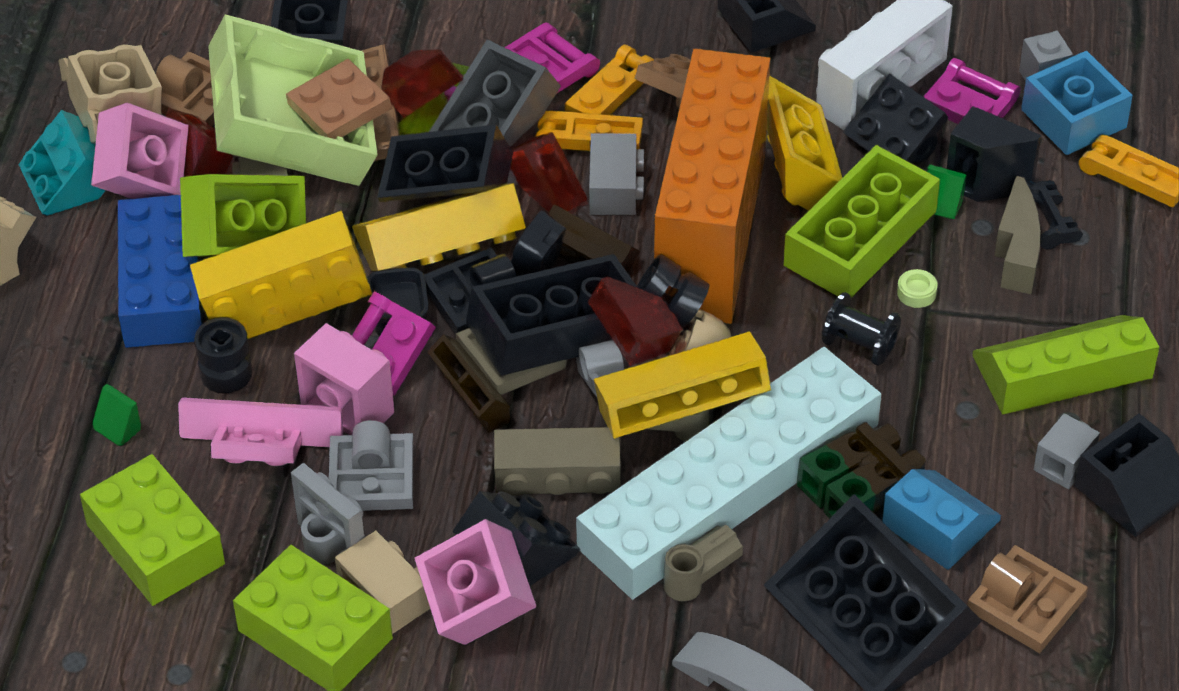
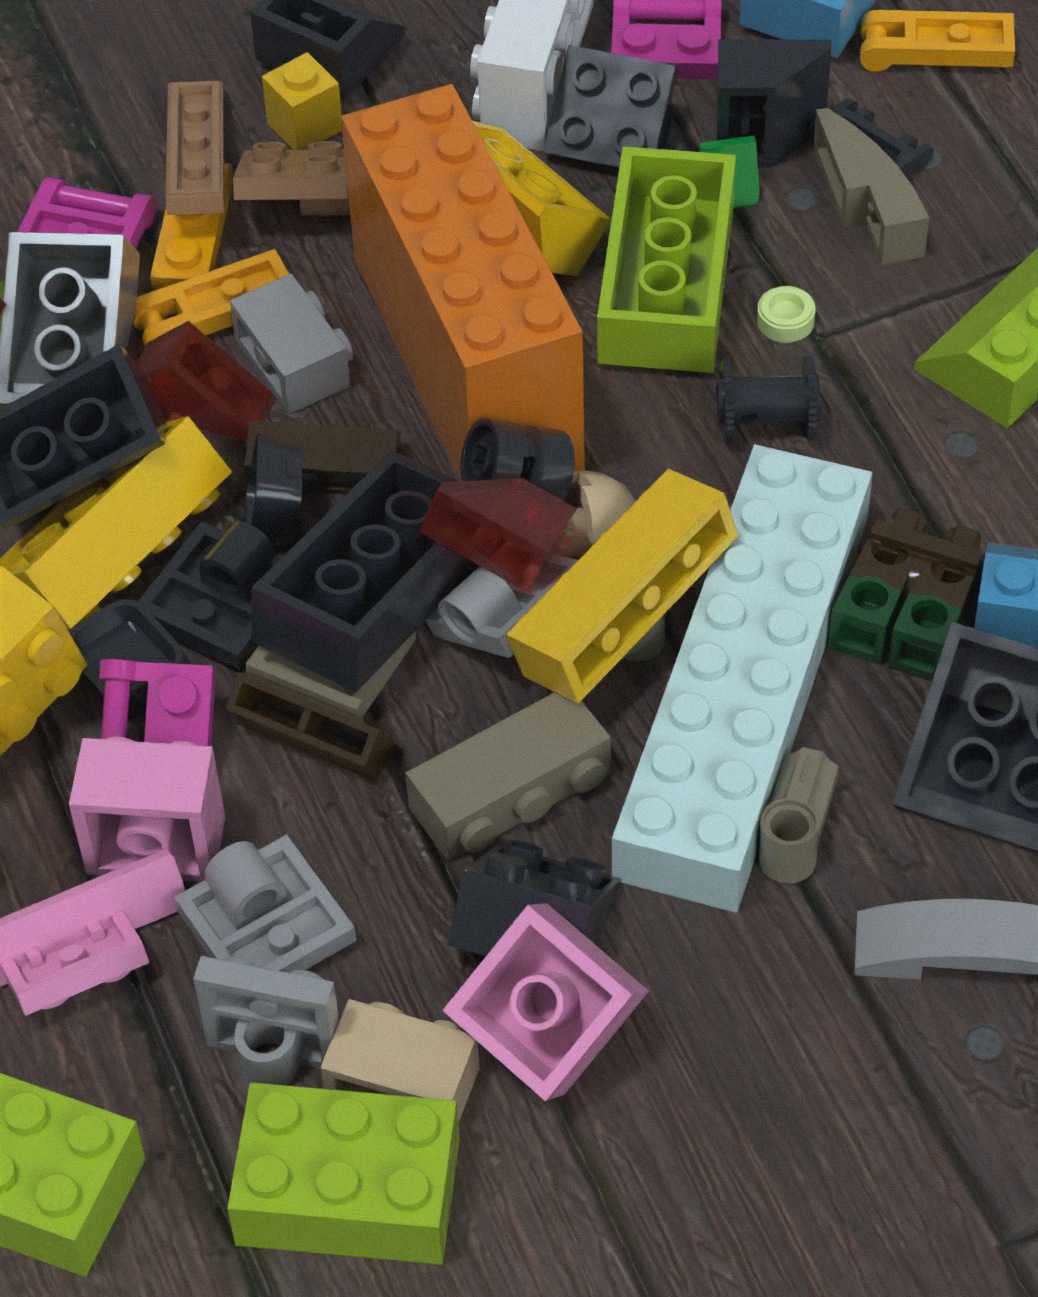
camera: 30 degrees left, 5 degrees up
none -> medium nougat tile [166,81,224,215]
none -> yellow brick [262,52,342,150]

